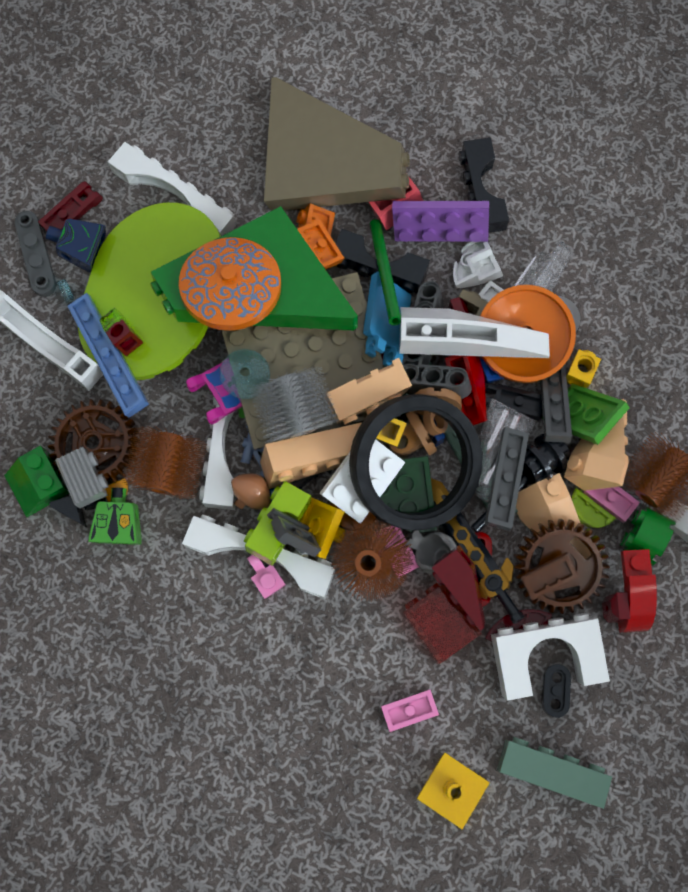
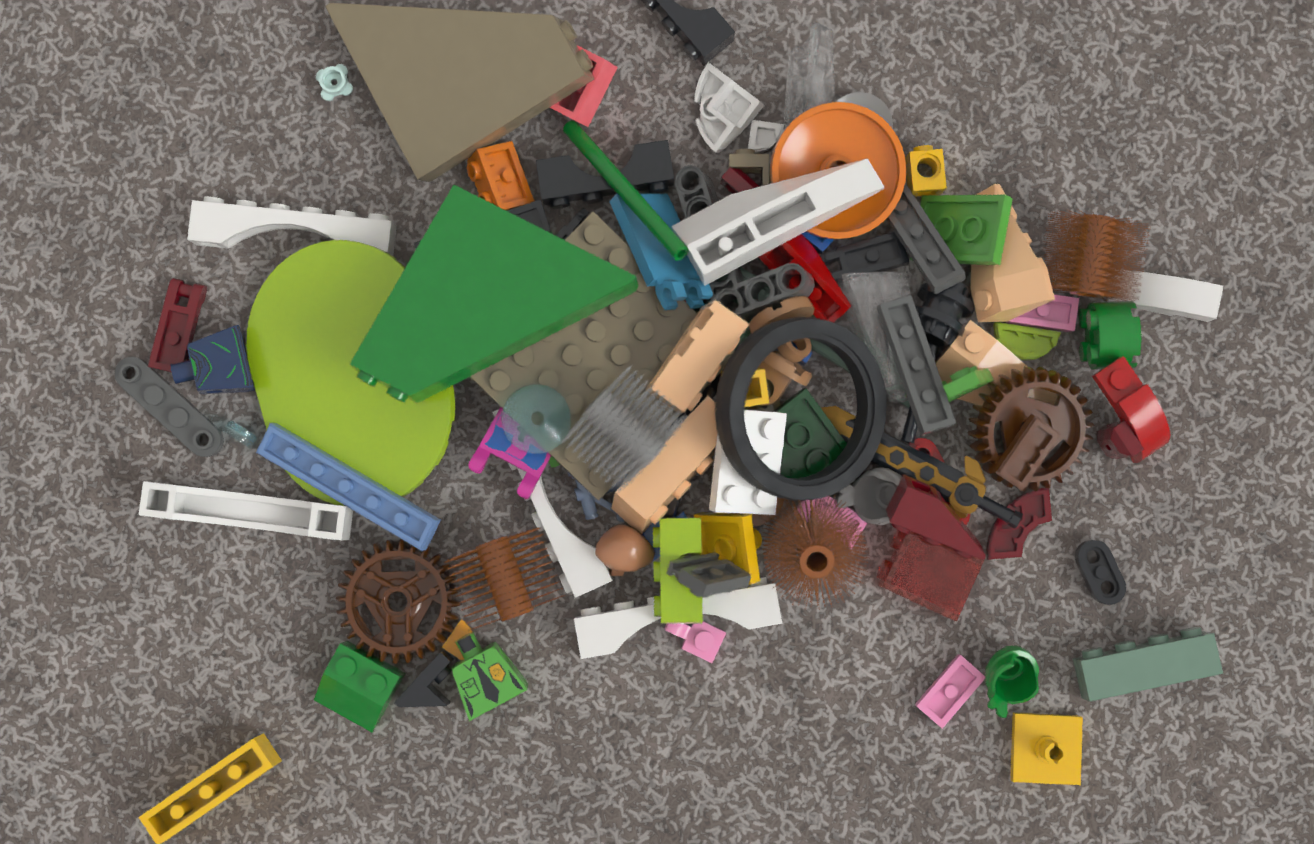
camera: 30 degrees left, 10 degrees up
light grey brick [55,447,109,508] -> none
dark red leg [99,307,143,356] -> none
orange dish [179,237,281,331] -> none
orange bracket [297,219,344,270] -> none
medium lavender plate [392,201,489,242] -> none
white arch [491,613,610,701] -> none
none -> light aqua plate [316,64,353,101]
none -> bright green plate [942,366,994,402]
none -> green hat [984,645,1039,718]

